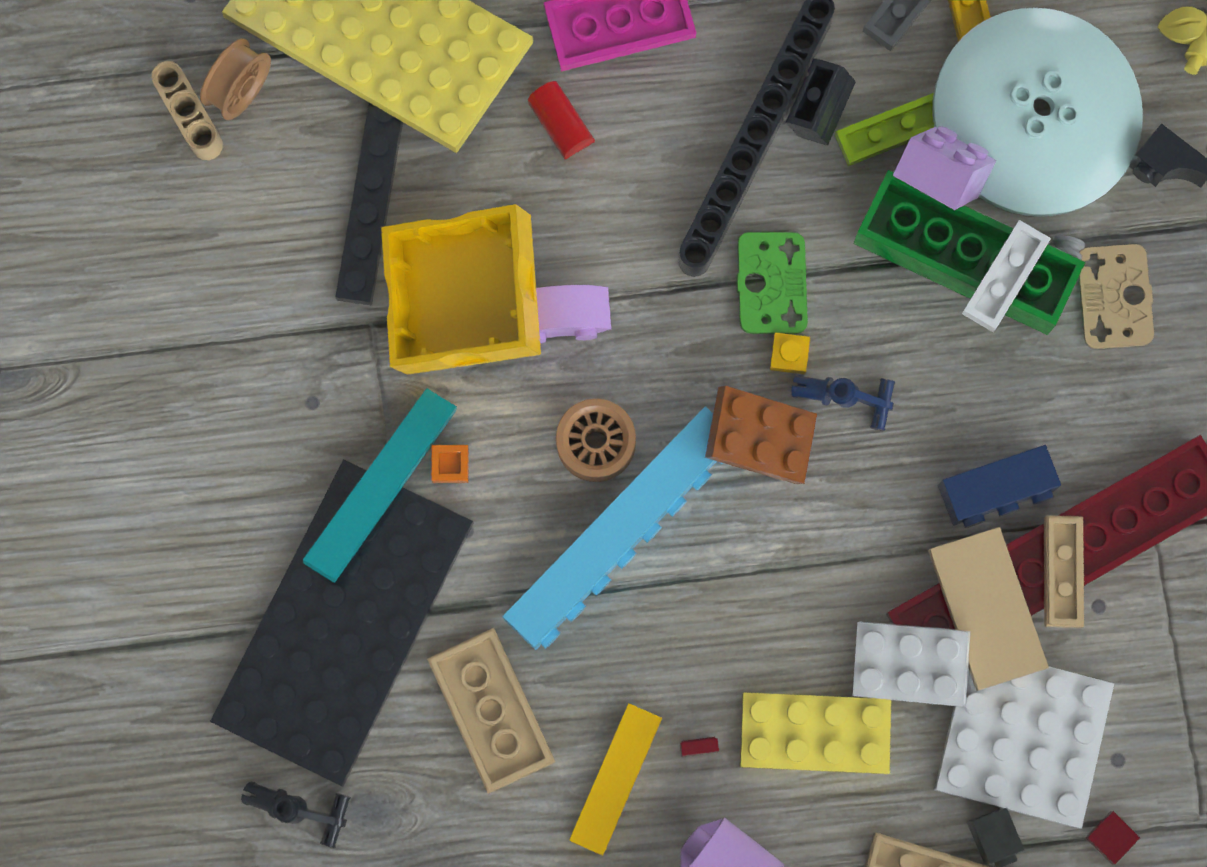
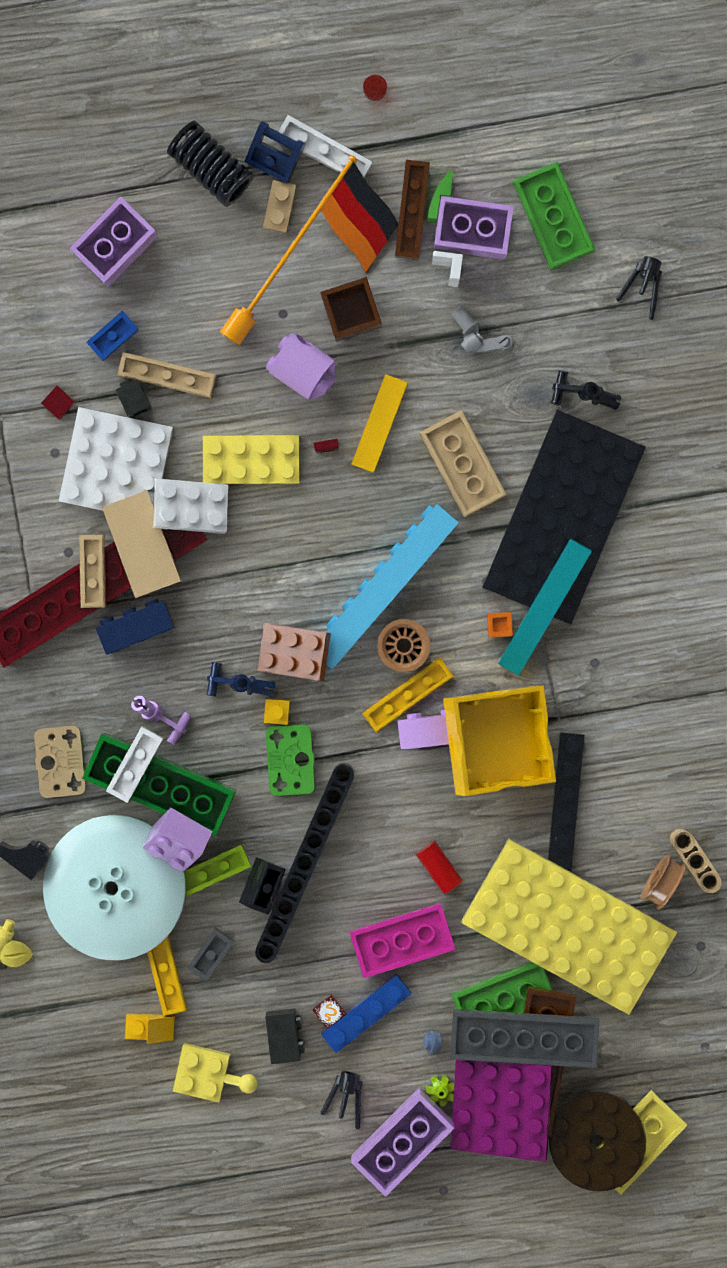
camera: 175 degrees right, 10 degrees up
light grey bush [1052,235,1085,260] -> none
none -> lavender pin [132,696,192,745]
none -> yellow tile [362,657,454,733]

